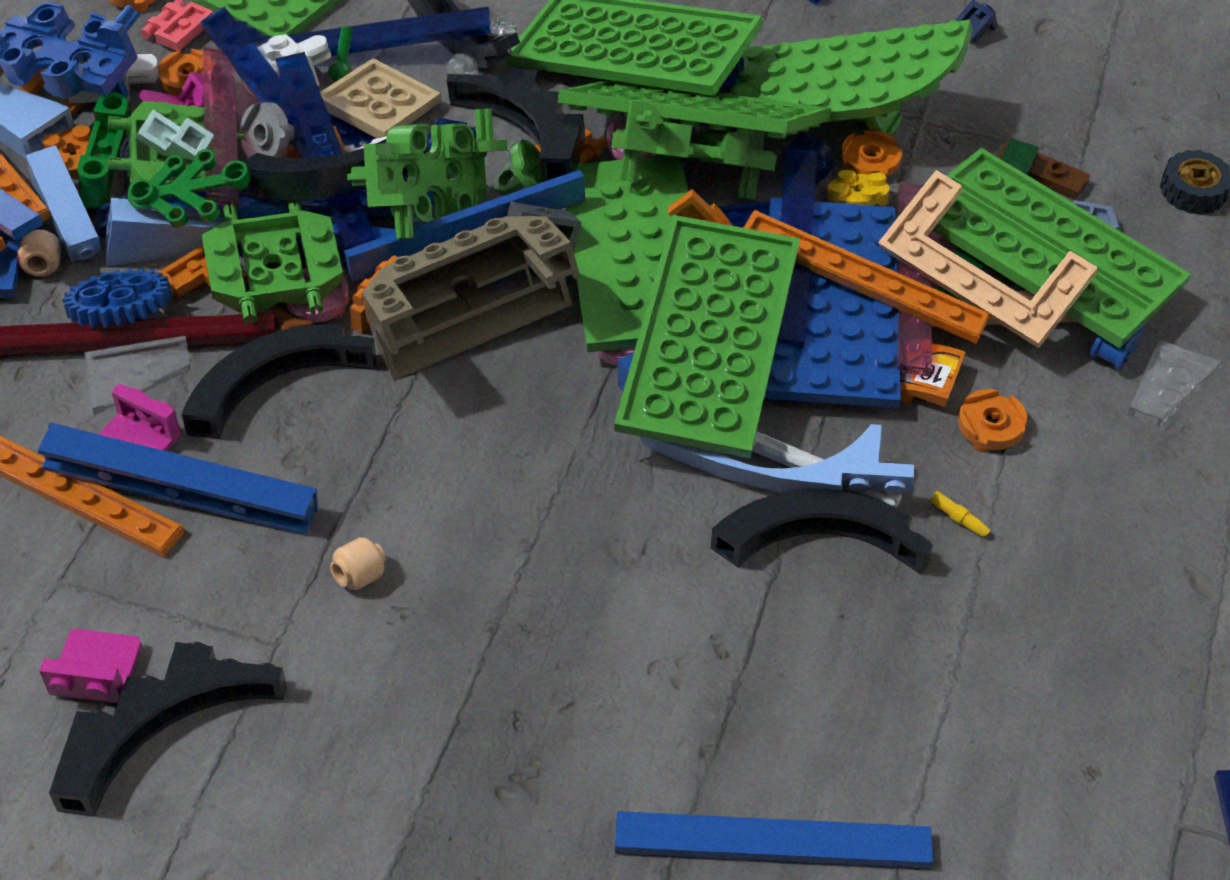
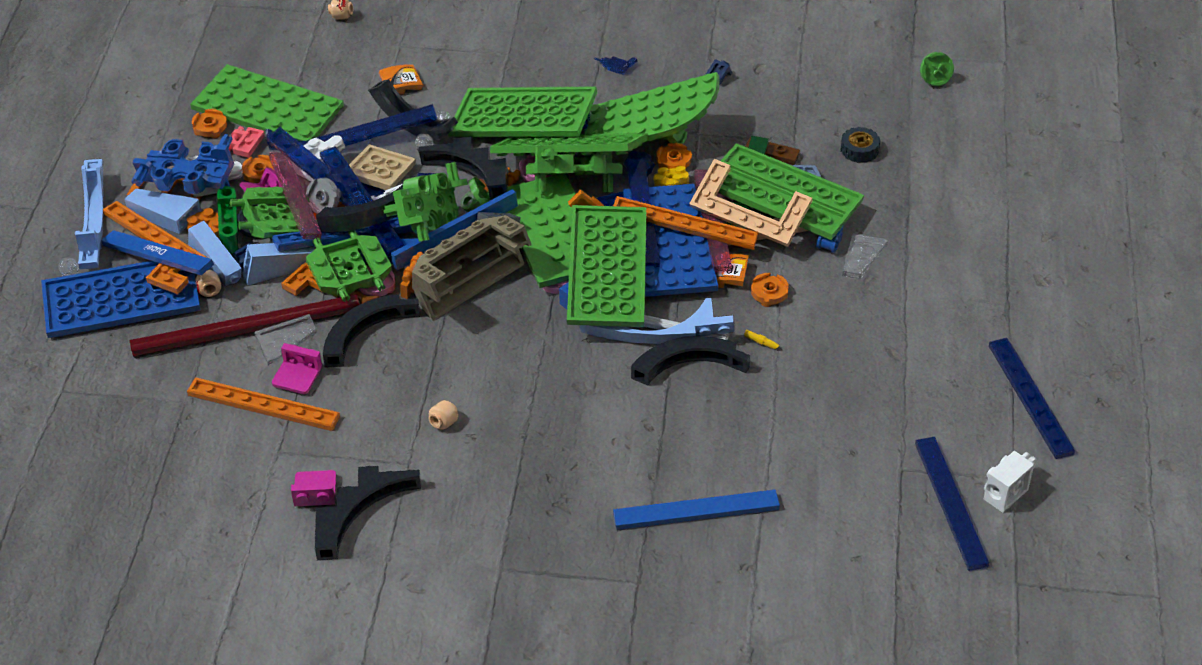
camera: 10 degrees left, 5 degrees down
blue tile [38,422,319,536] -> none
blue gear [63,268,172,327] -> none
green plant [128,149,251,228] -> none
light aqua slope [135,110,214,160] -> none
green bar [328,26,353,82] -> none

